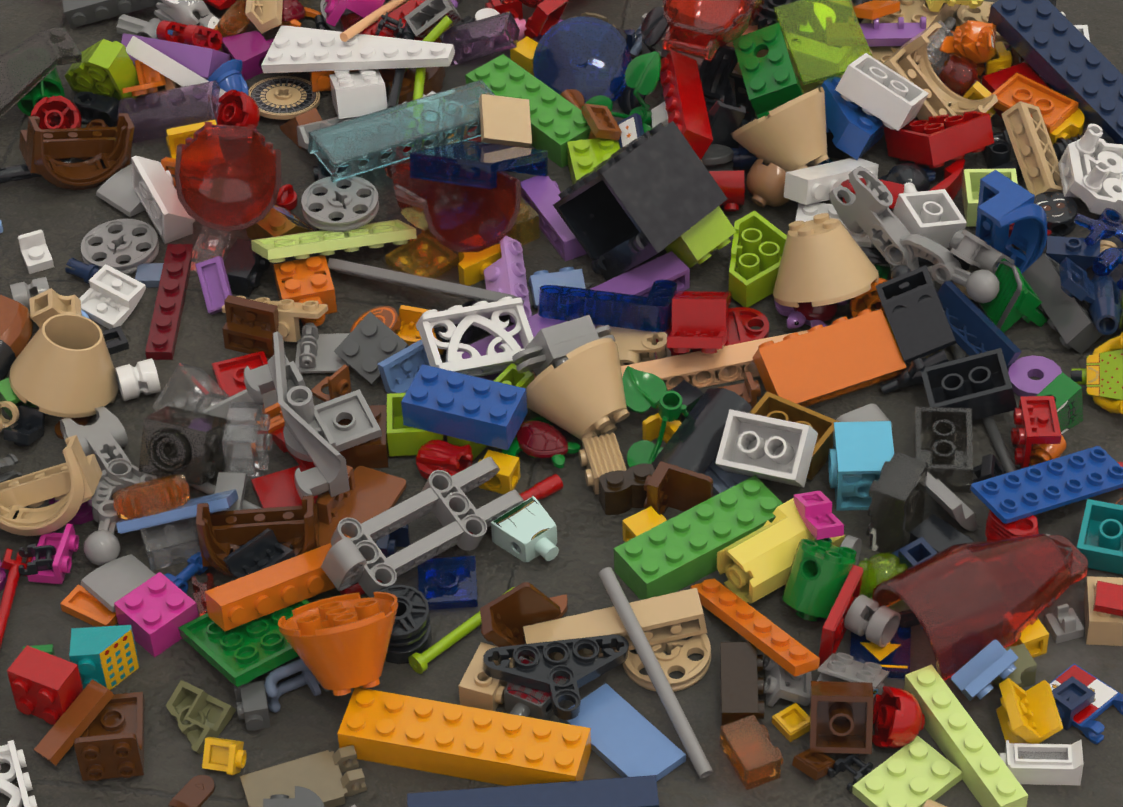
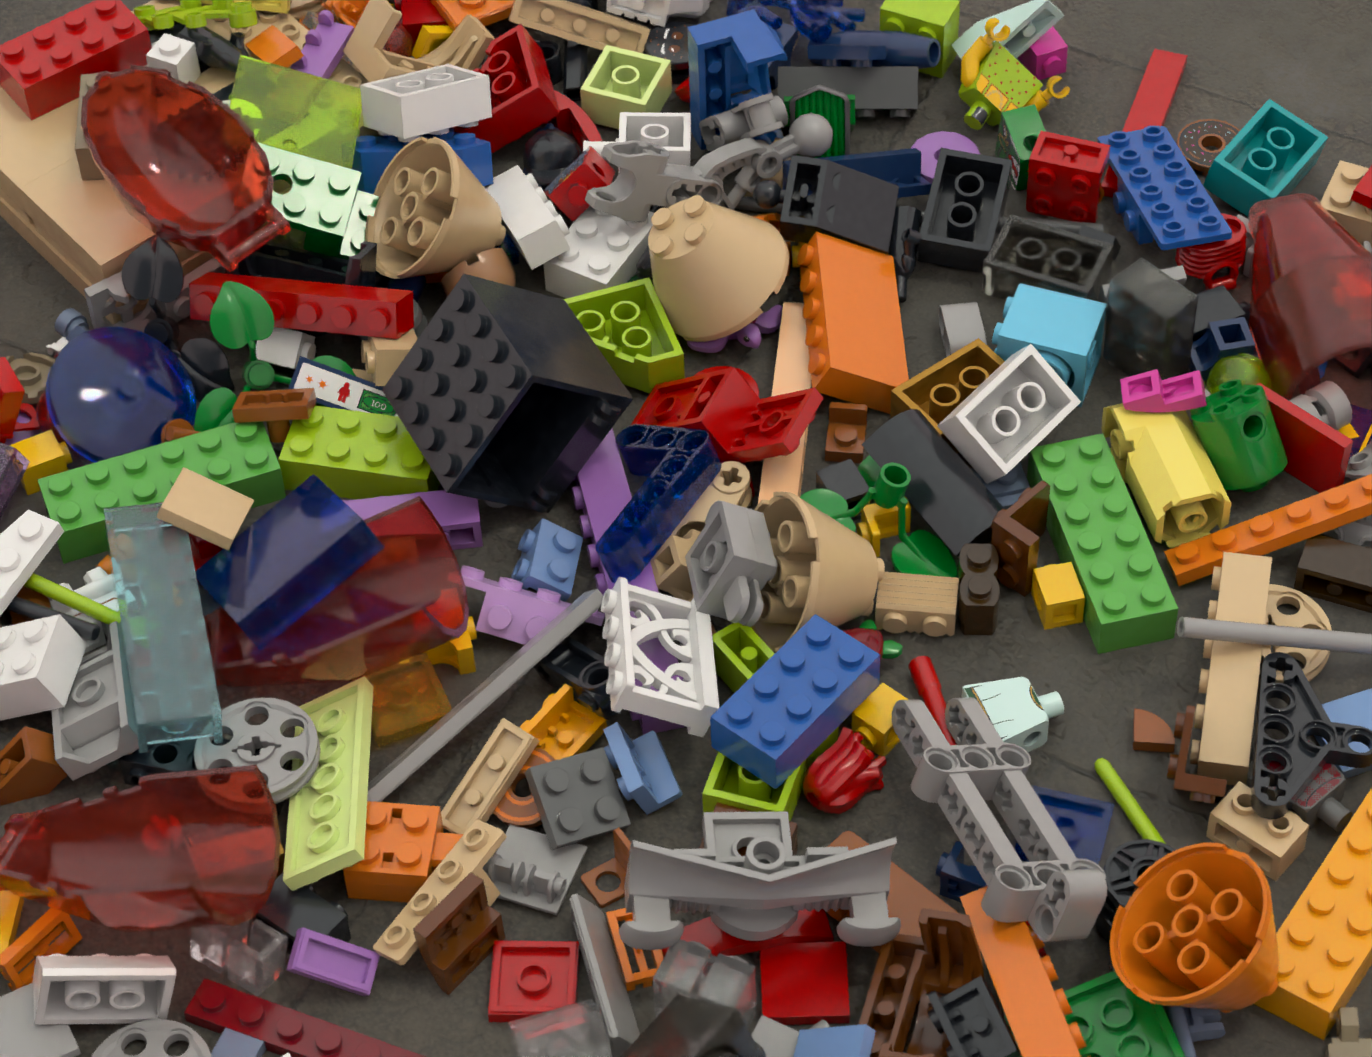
camera: 70 degrees left, 5 degrees up
none -> tan tile [441,718,539,834]

